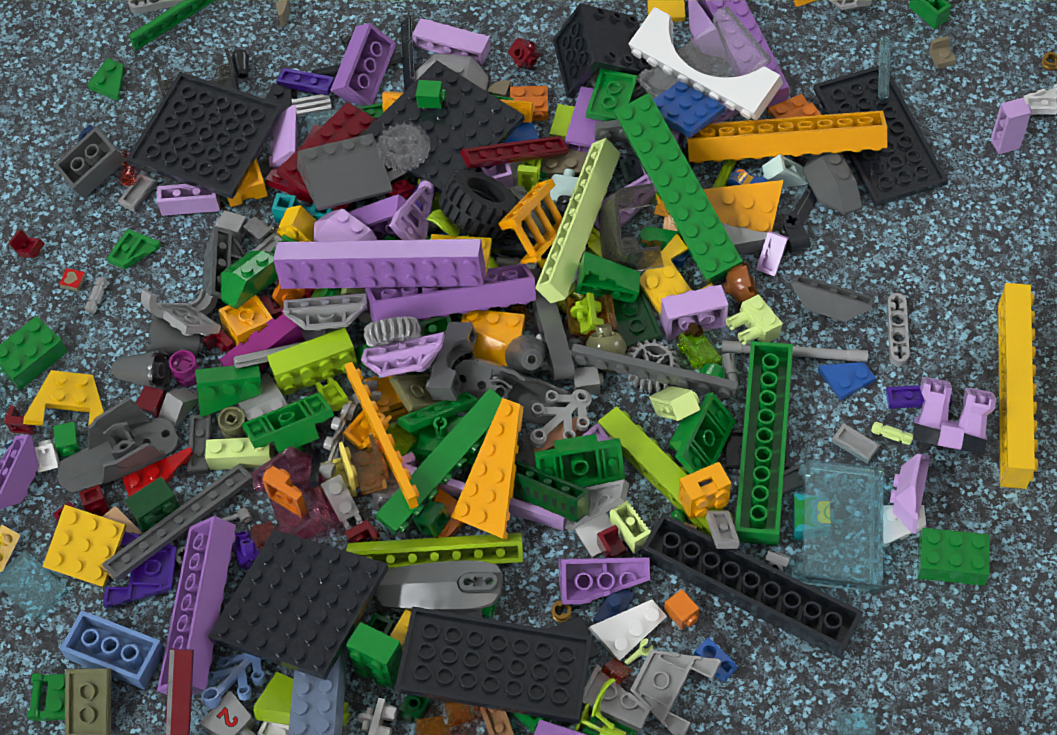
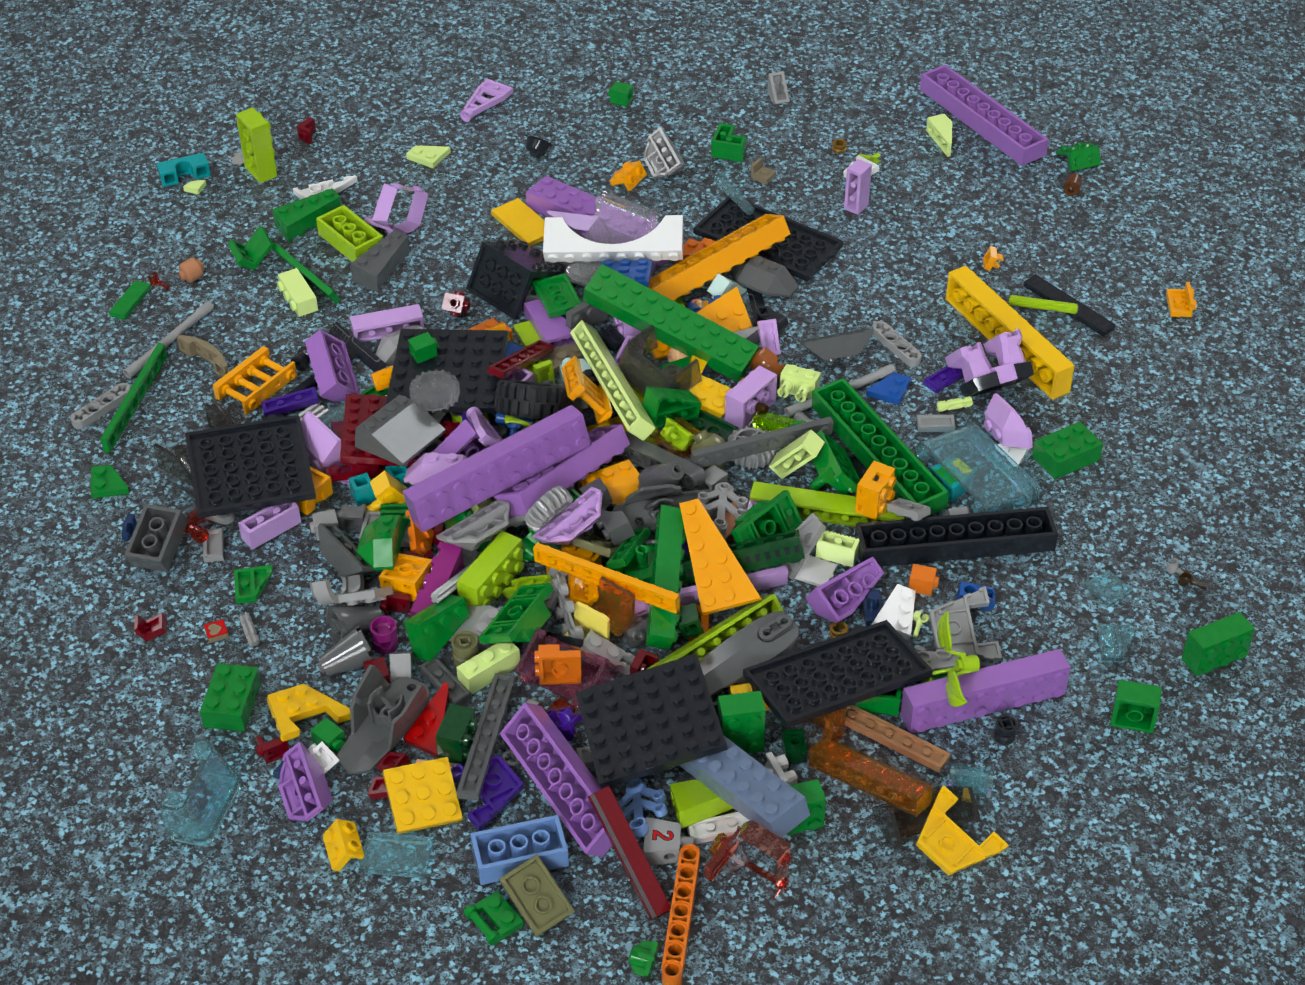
camera: 40 degrees left, 15 degrees down
dark red panel [597,525,626,558] -> none
clear red tile [601,657,632,685] -> none
none -> light orange fence [213,346,297,415]

